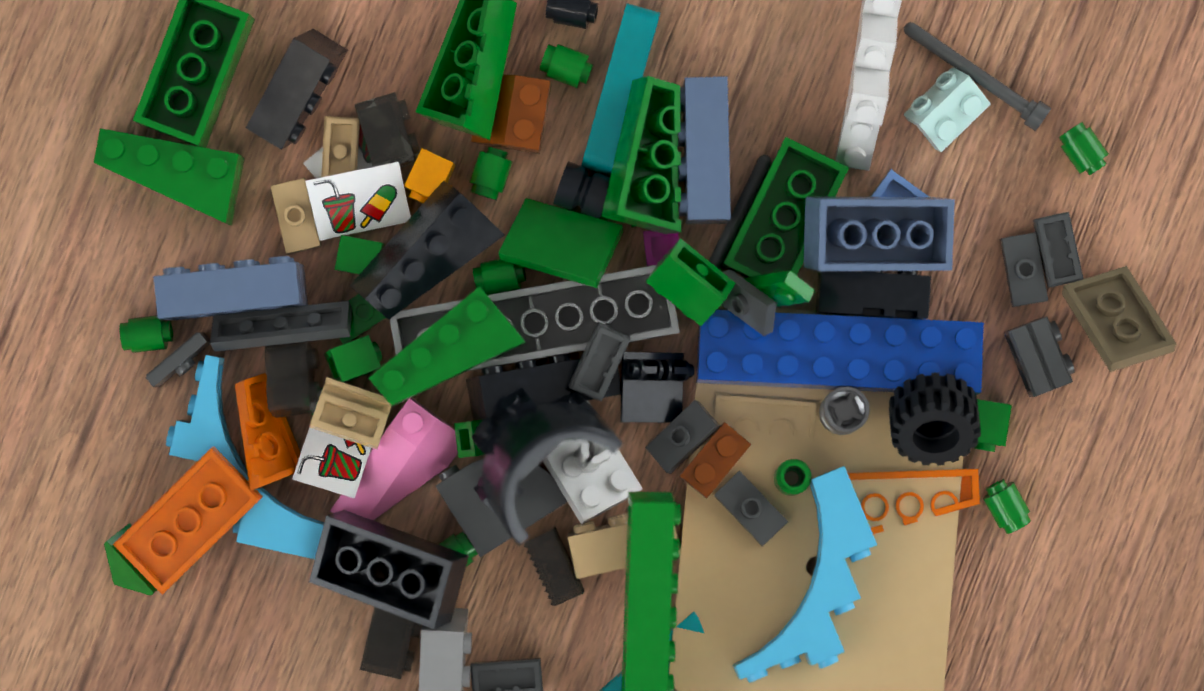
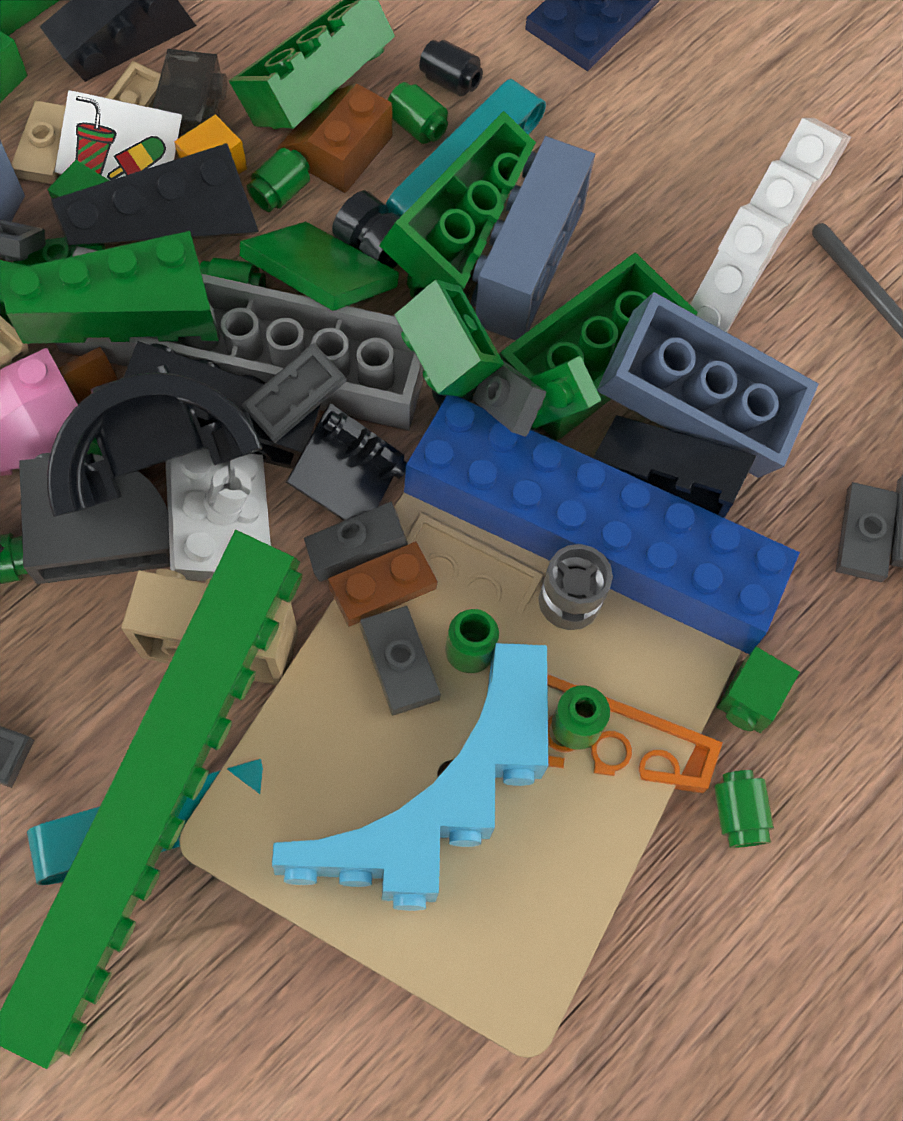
camera: 15 degrees right, 20 degrees down
clear smoke brick [524,527,584,606] -> none
black tyre [889,373,981,466] -> none
light aqua bracket [904,67,991,152] -> none
dark grey brick [1004,316,1075,397] -> none
none -> dark orange tile [58,347,118,405]
none -> green brick [551,685,610,750]

